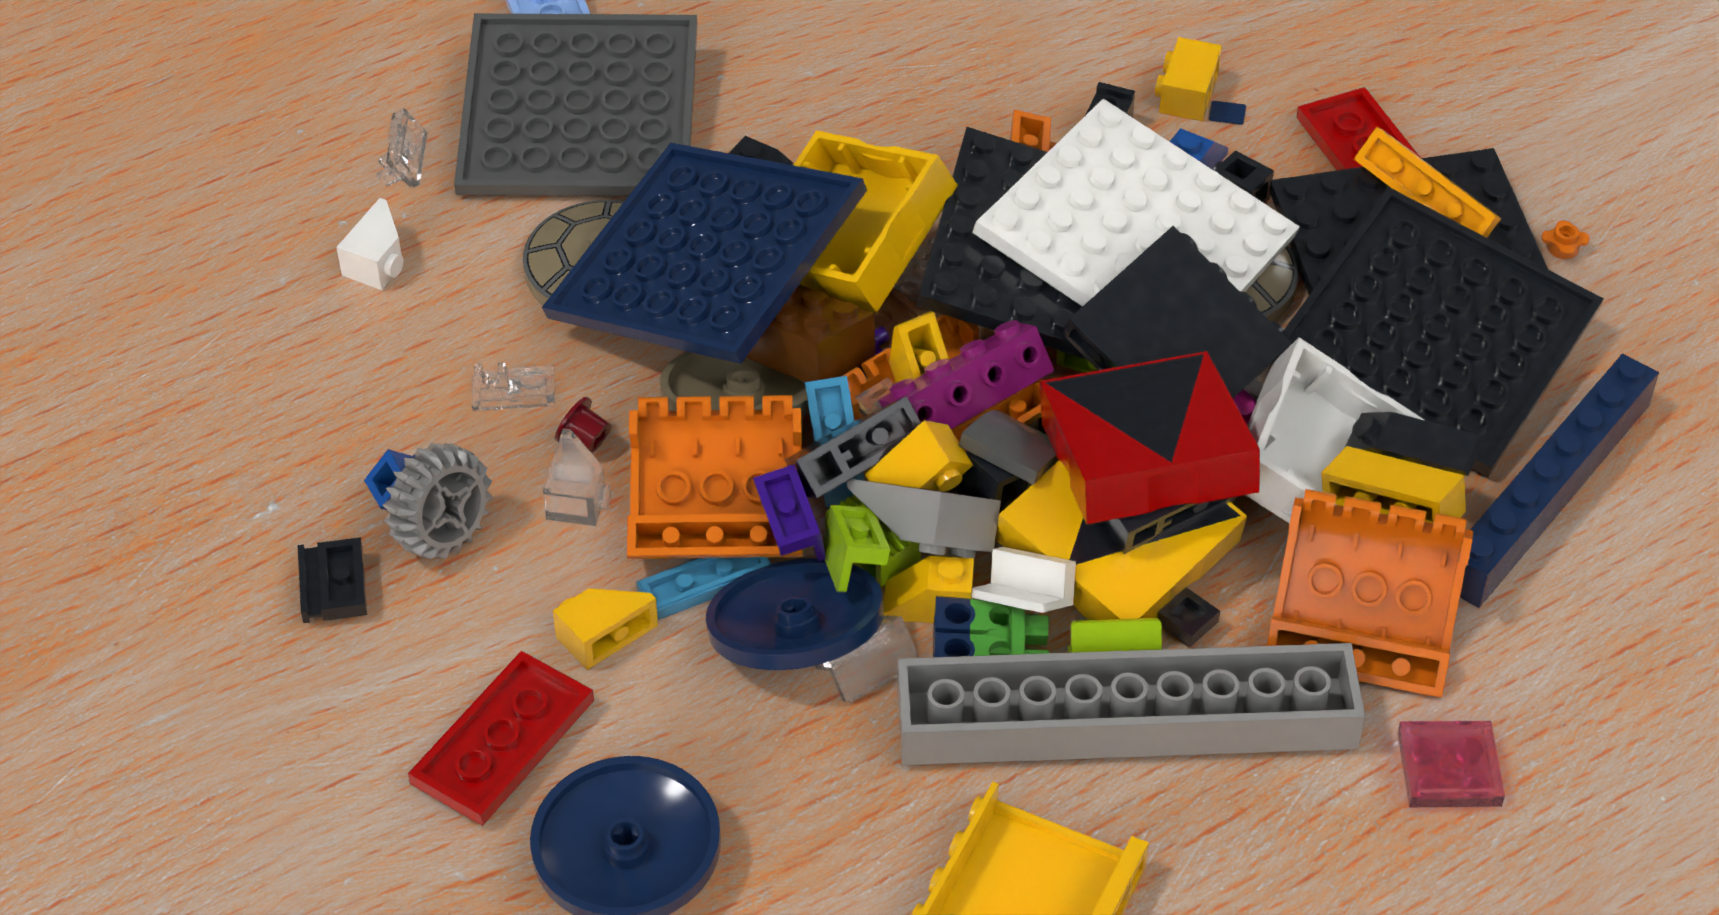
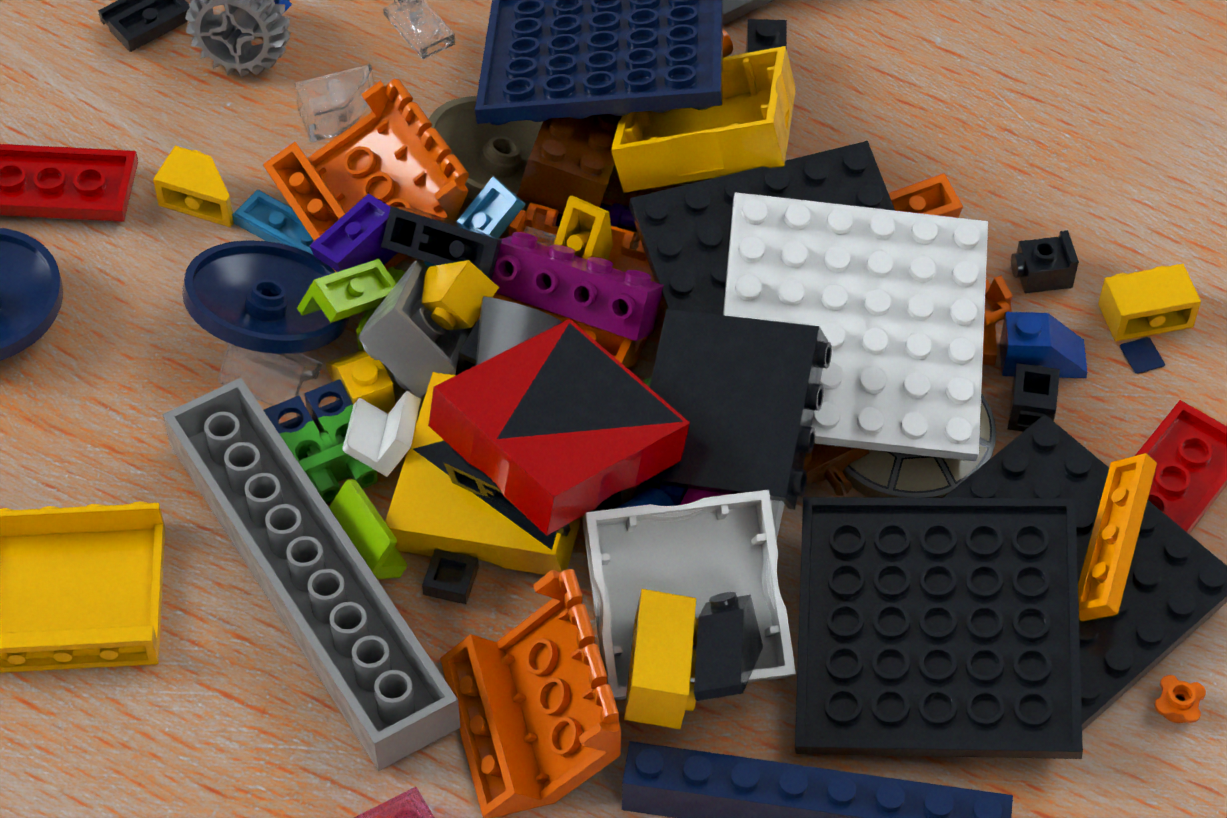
camera: 60 degrees right, 5 degrees up
dark red piece [555,397,611,455] -> none

